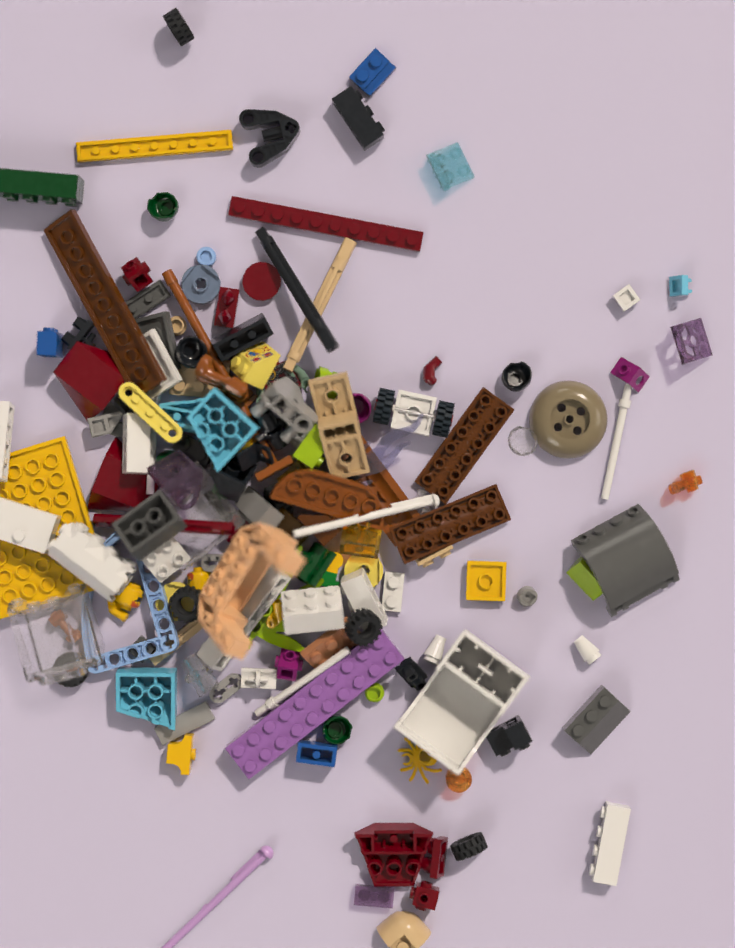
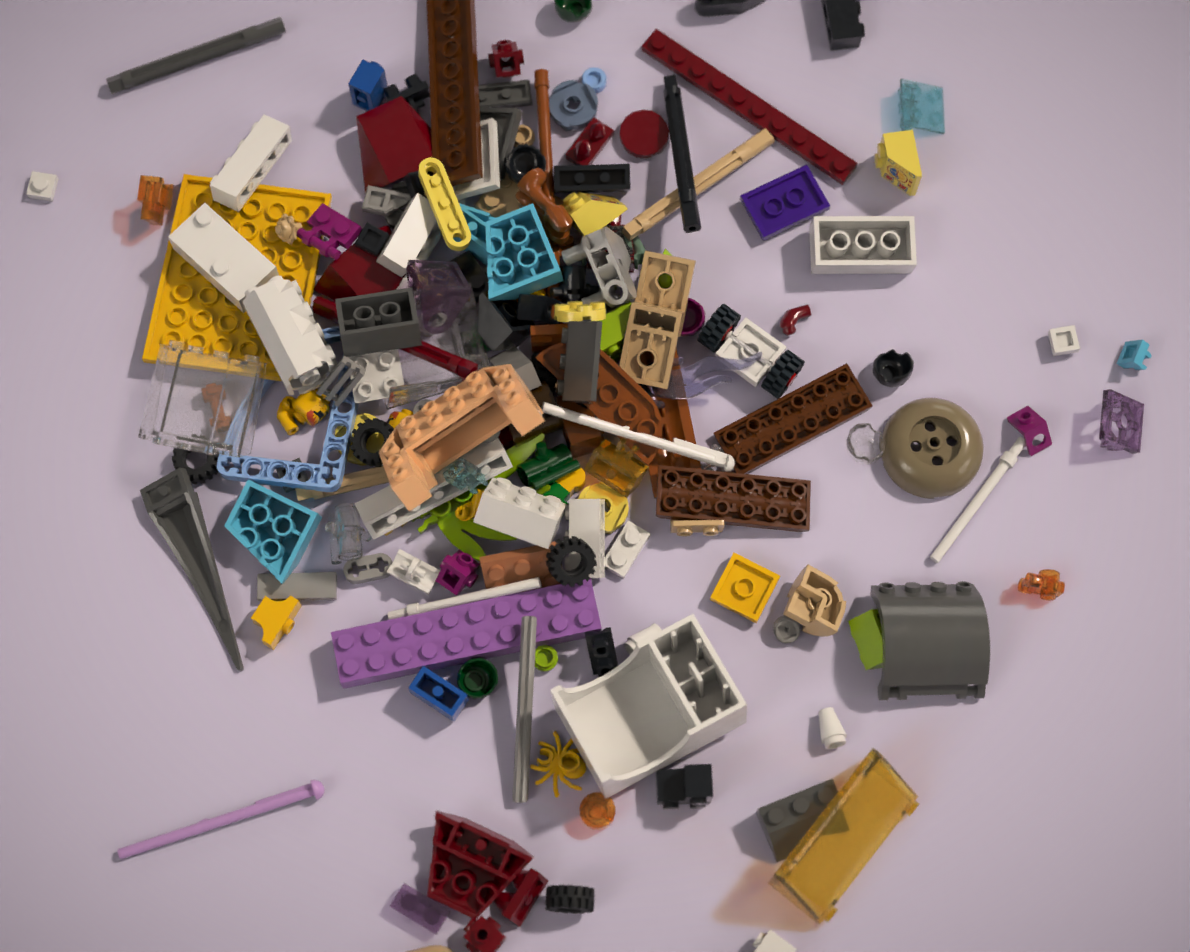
camera: 25 degrees right, 15 degrees down
none -> dark grey plate [140,468,244,671]
none -> tan plant [275,214,302,245]
none -> magenta plate [296,203,362,260]
none -> light grey tile [316,356,366,407]
none -> black tile [354,222,390,258]
none -> clear light blue plate [442,457,488,494]
none -> light grey axle [512,616,537,803]
none -> light yellow plate [554,301,606,322]
none -> dark grey slope [557,321,602,404]
none -> dark purple plate [740,164,830,241]
none -> clear yellow windscreen [768,748,919,924]
none -> tan brick [783,564,847,637]
none -> white brick [809,216,917,274]
none -> light yellow slope [874,130,922,196]

